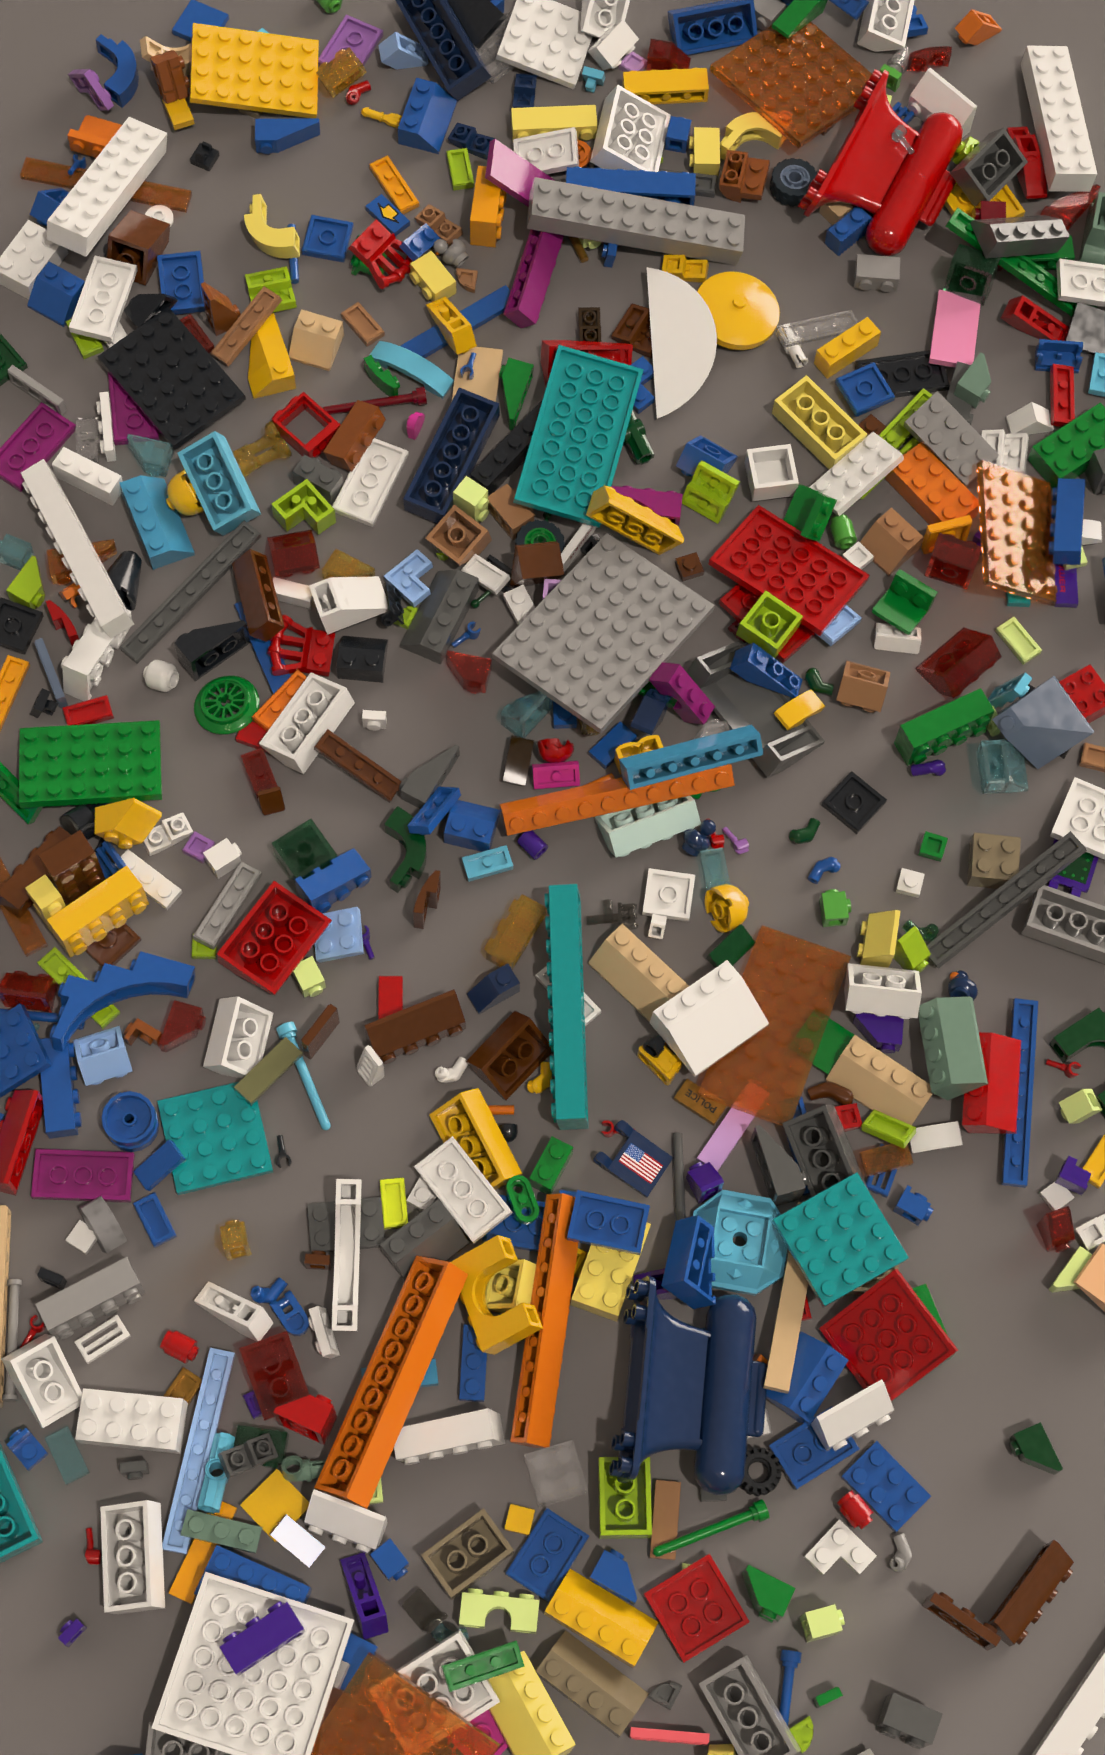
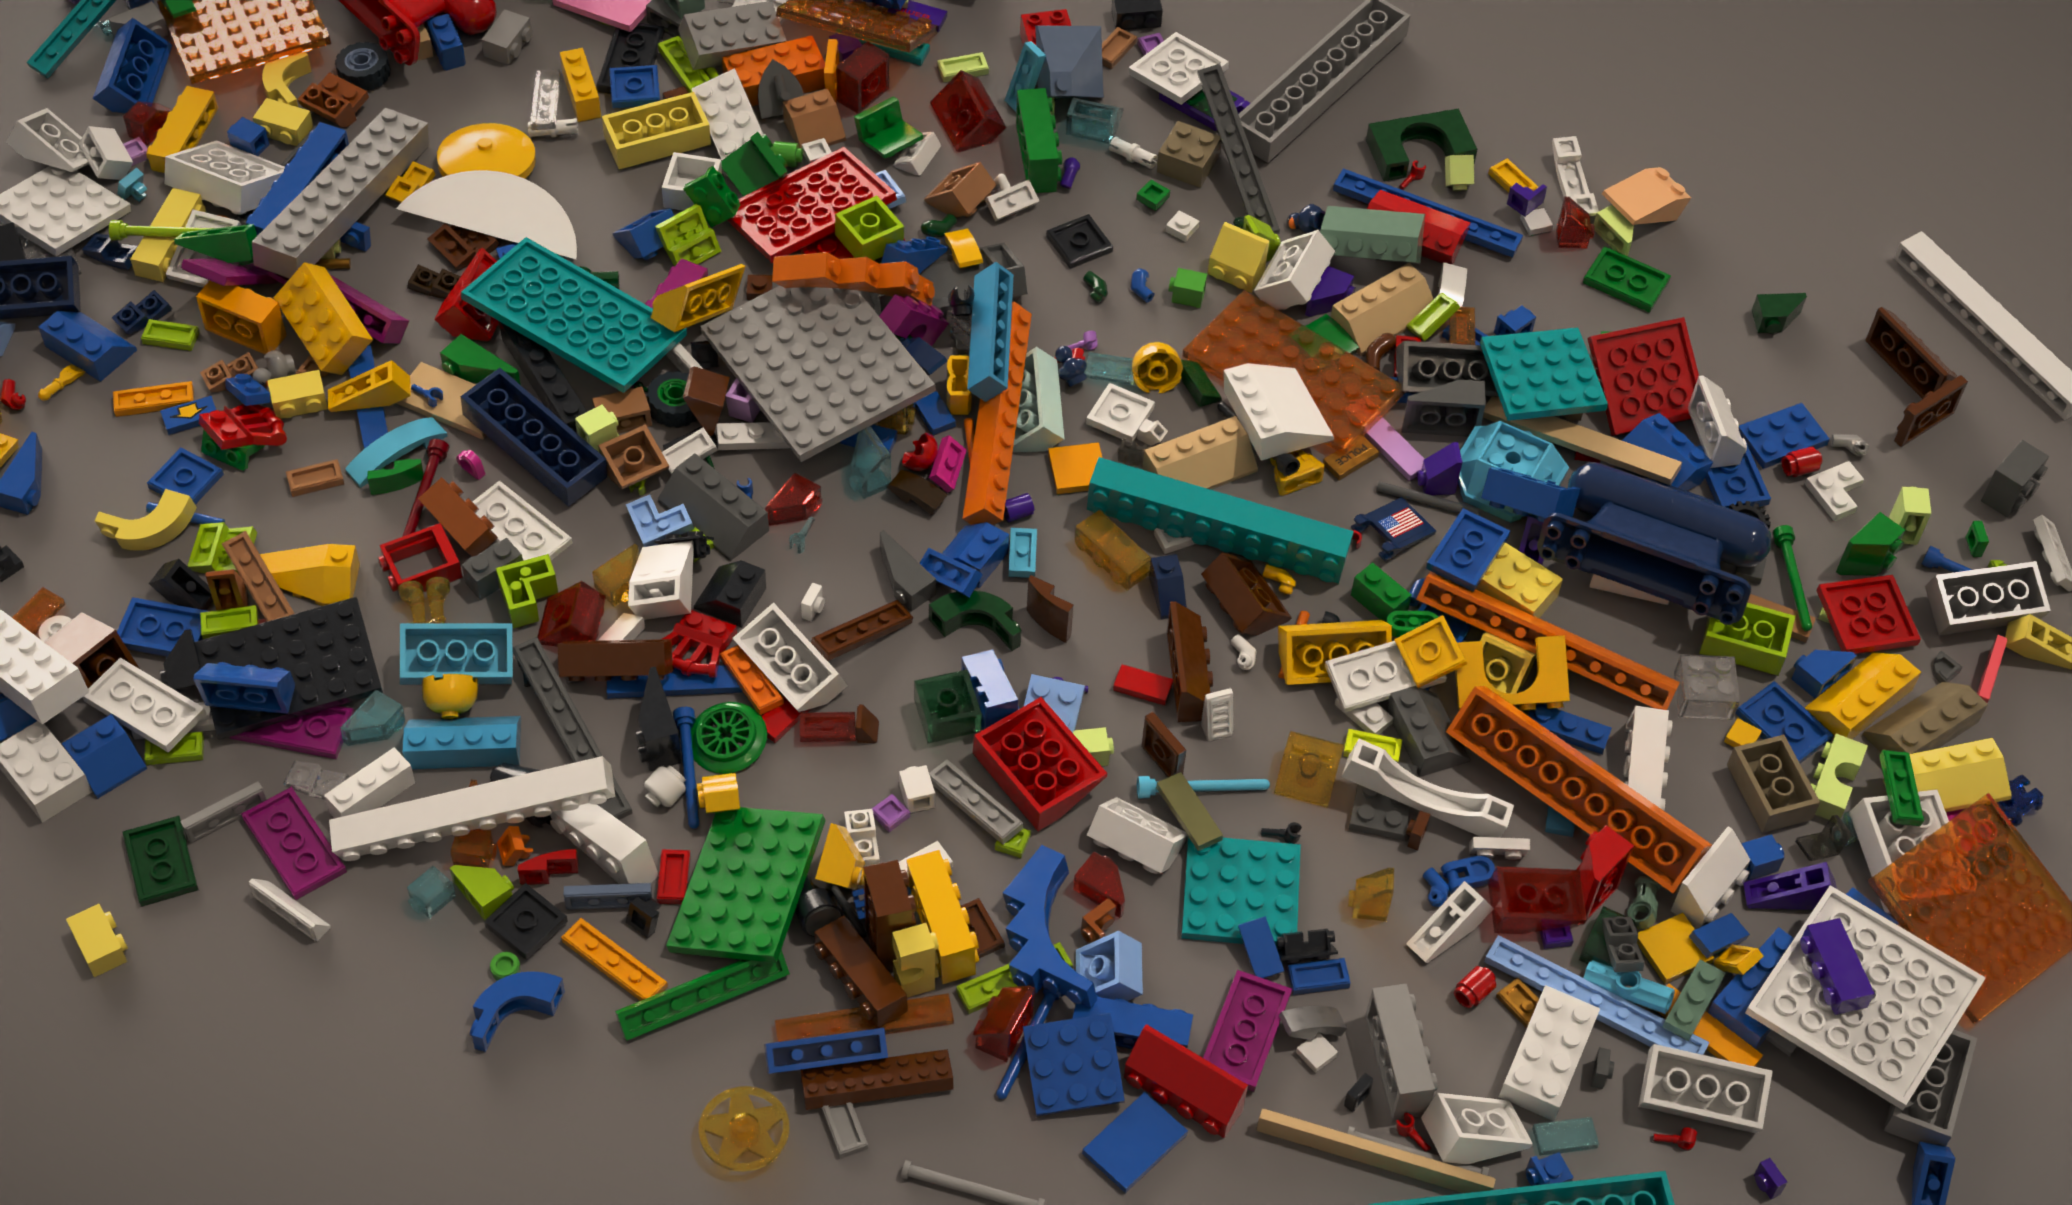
camera: 70 degrees left, 15 degrees down
white tile [74,1315,131,1364] -> none
white plate [96,392,116,462] -> none
blue wheel [102,1091,159,1152] -> none
tan slope [289,309,344,371] -> none
none -> lime piece [109,220,214,241]
none -> black slope [149,559,213,610]
none -> green slope [174,224,257,265]
none -> blue slope [193,662,296,714]
none -> lime tile [200,605,258,640]
none -> yellow brick [273,262,373,375]
none -> blue piece [673,707,699,829]
none -> green bracket [683,166,740,228]
none -> yellow brick [697,773,740,814]
none -> dark grey shield [758,59,804,119]
none -> orange arch [772,252,935,307]
none -> clear light blue hand [789,516,815,554]
none -> black piece [948,285,975,316]
none -> white plate [985,174,1039,221]
none -> light orange tile [1048,442,1102,494]
none -> white pin [1109,137,1158,169]
none -> clear yellow slope [1274,731,1344,808]
none -> black hinge [1276,928,1338,963]
none -> yellow tile [1394,615,1467,688]
none -> green tile [1583,246,1671,313]
none -> yellow tile [1713,944,1764,975]

